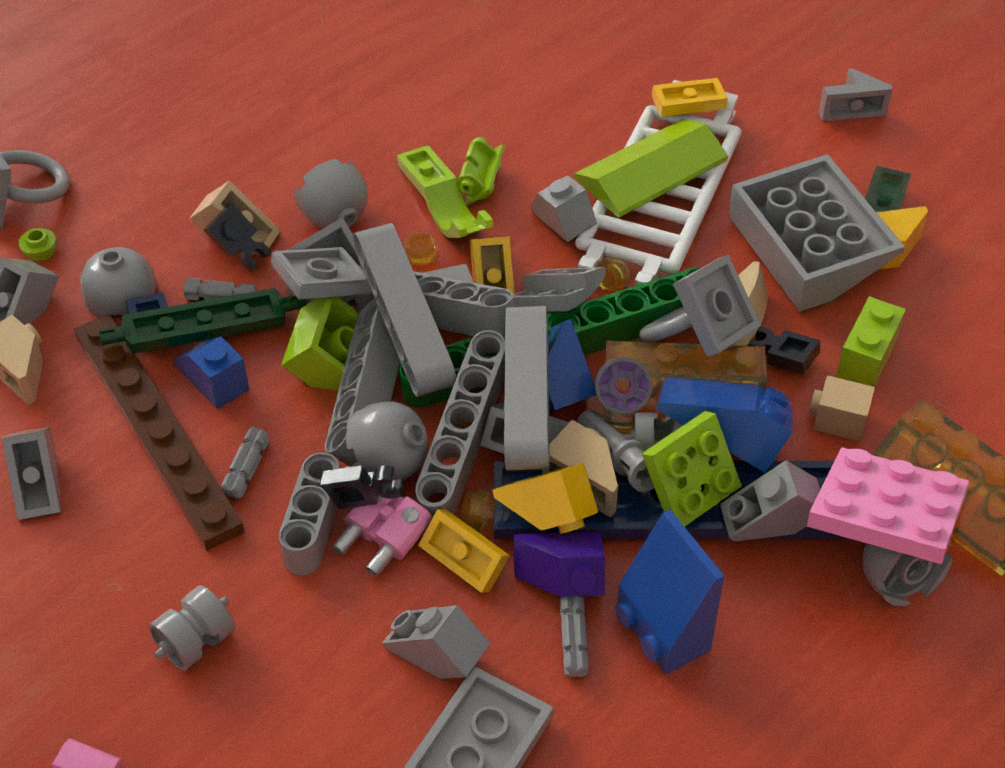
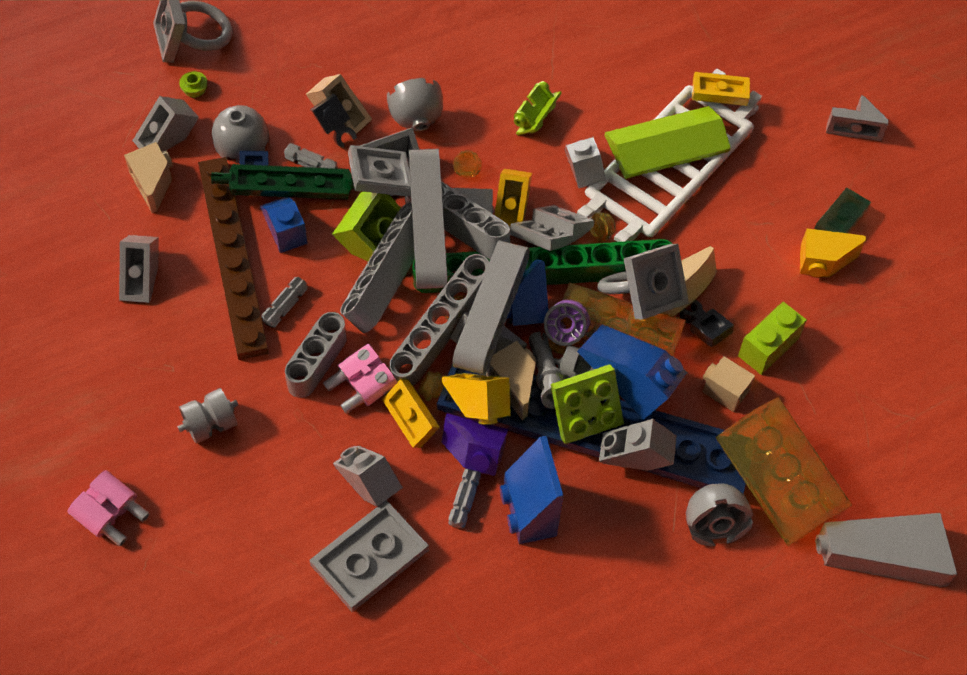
camera: 15 degrees right, 10 degrees up
black plate [320,465,403,509] -> none
light grey cylinder [346,401,428,480] -> none
lime piece [397,145,494,238] -> none
light grey slope [729,154,905,312] -> none
bright pink plate [807,447,969,564] -> none

